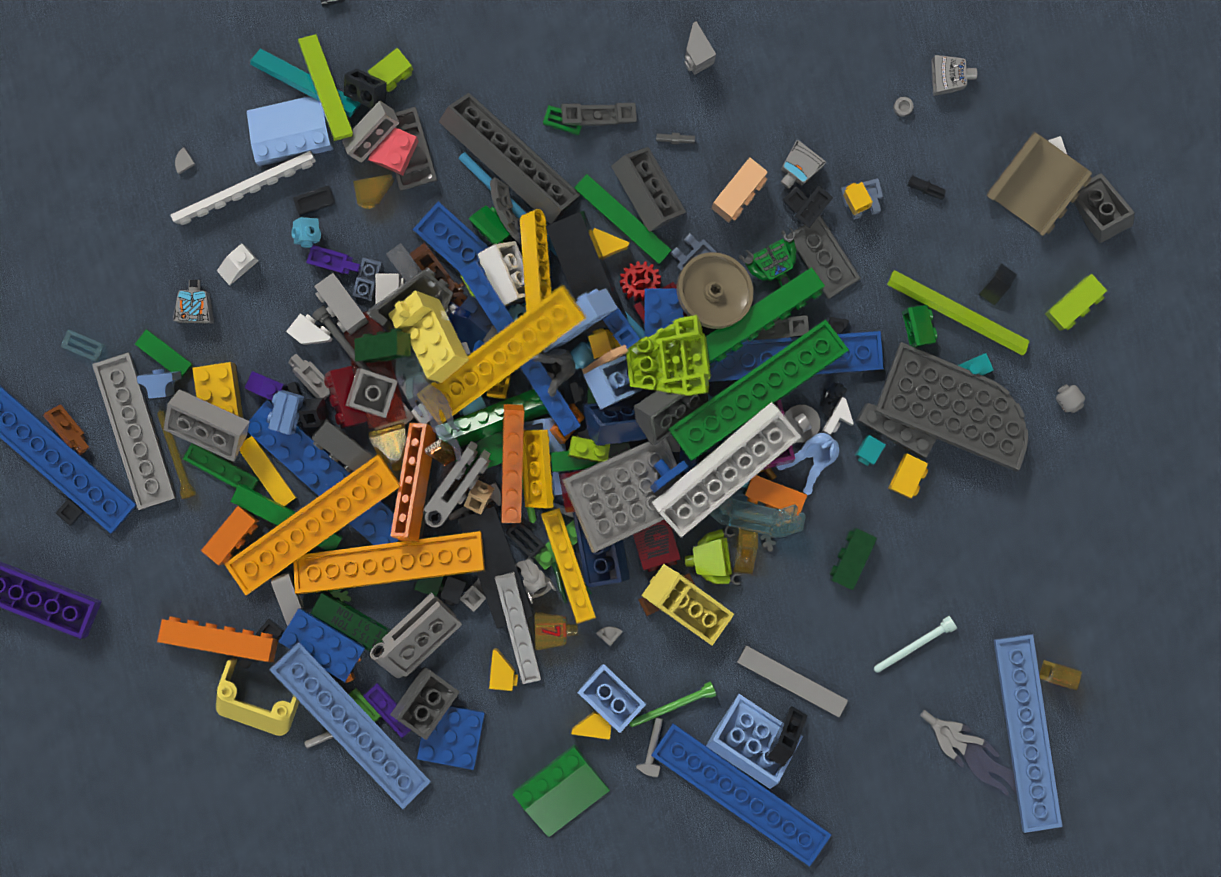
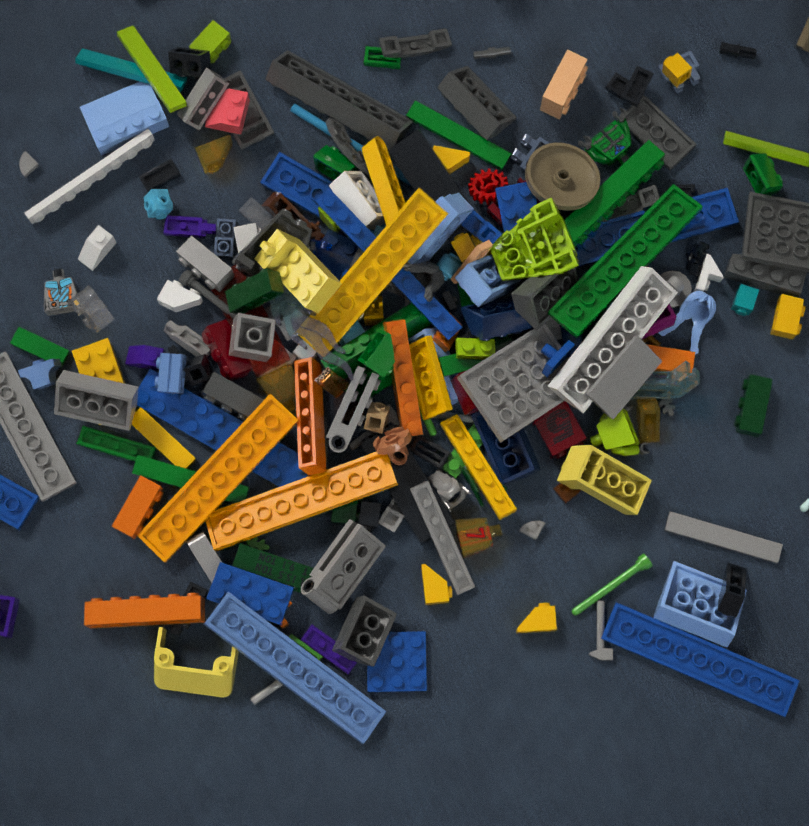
camera: 15 degrees left, 10 degrees down
clear yellow piece [157,410,197,499] -> none
green slope [513,744,610,837] -> none
light blue slope [577,664,646,733] -> none
light grey torso [781,140,826,189] -> none
none -> clear brick [71,285,115,333]
none -> green slope [358,329,395,378]
none -> nougat tile [373,427,412,465]
none -> light grey tile [586,335,662,419]

